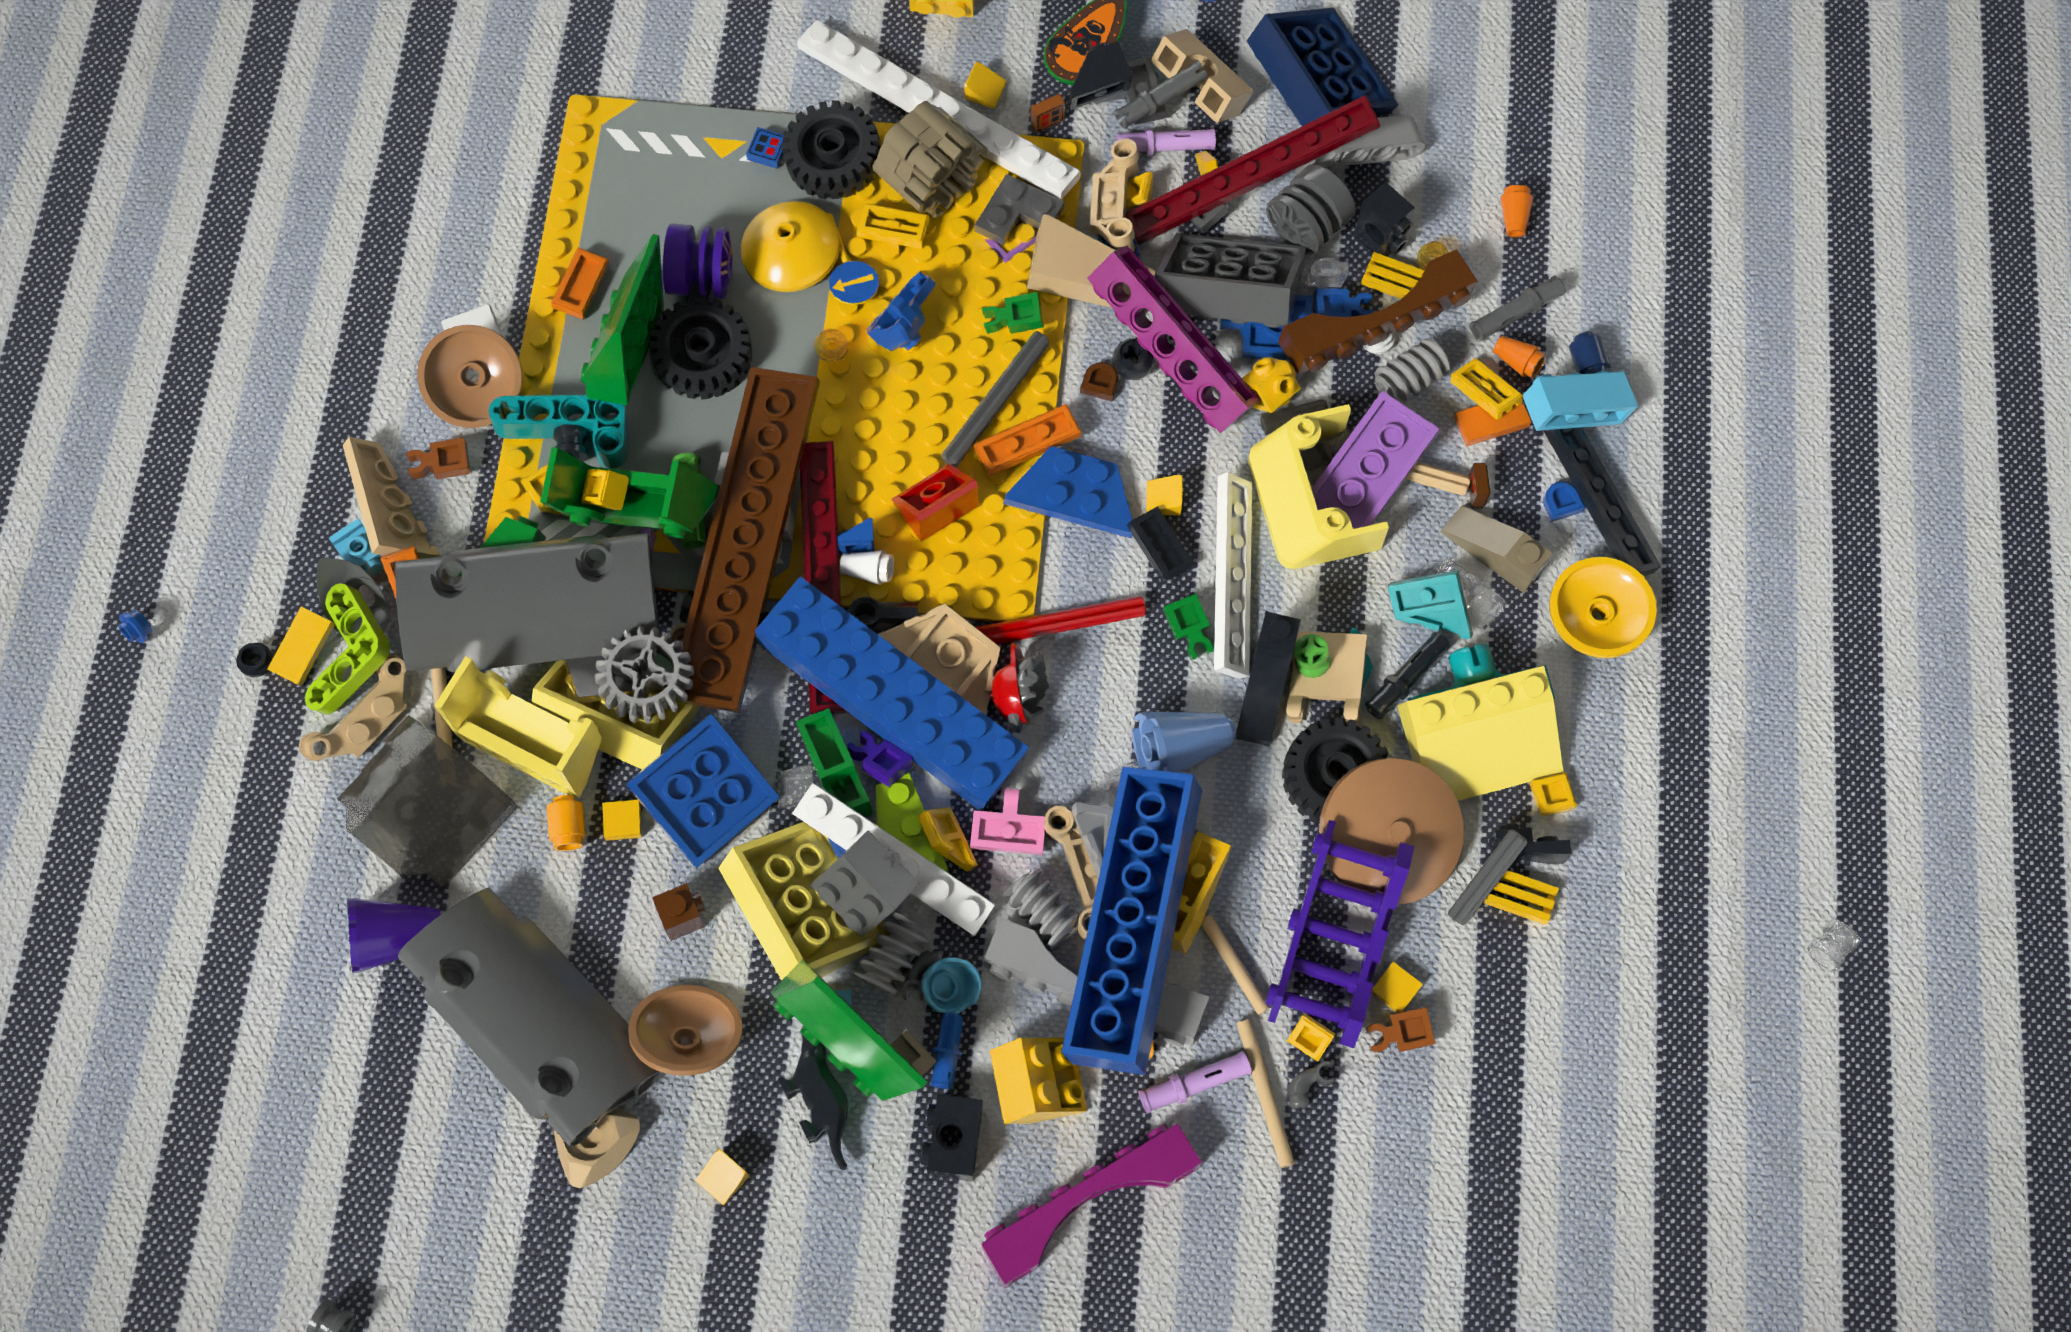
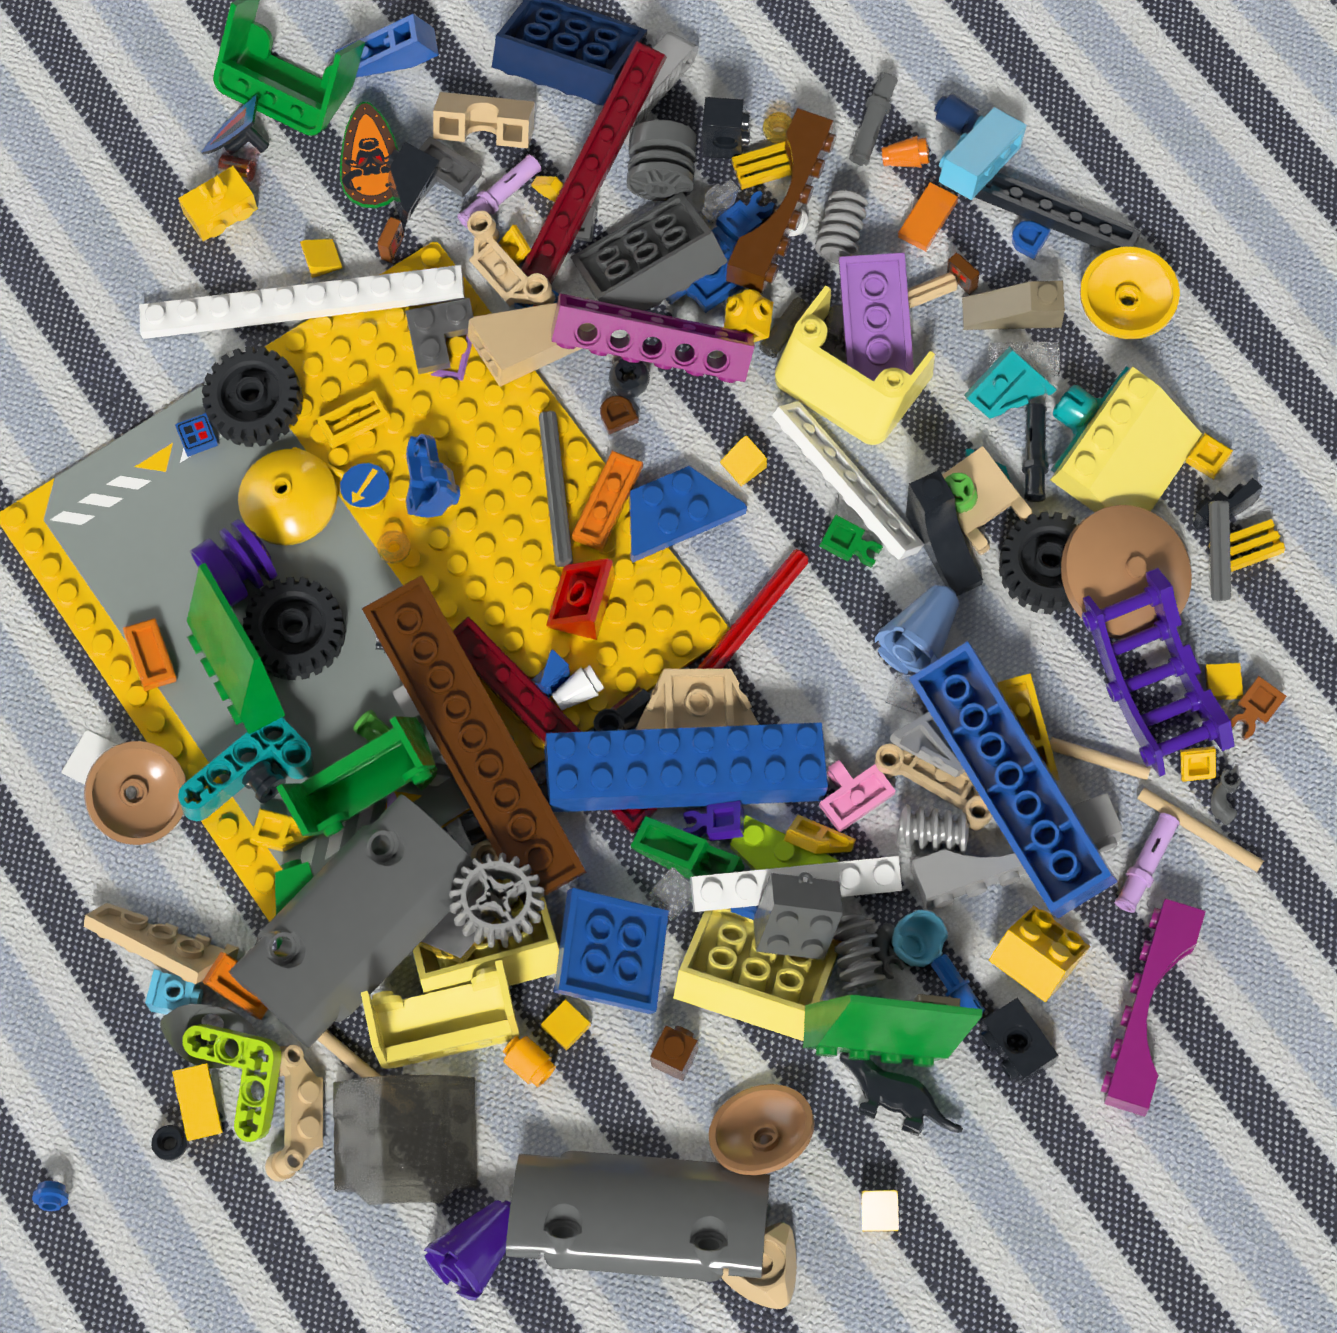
camera: 35 degrees left, 0 degrees up
dark orange plate [406,437,471,480] -> none
yellow slope [581,469,629,510] -> none
dark tan piece [873,101,989,218] -> none
green plate [982,292,1044,334] -> none
hair [990,643,1049,734] -> none
dark grey pin [1114,61,1208,129] -> none
black plate [1127,506,1194,584] -> none
yellow tile [1450,358,1523,420] -> none
orange cone [1500,185,1534,237] -> none

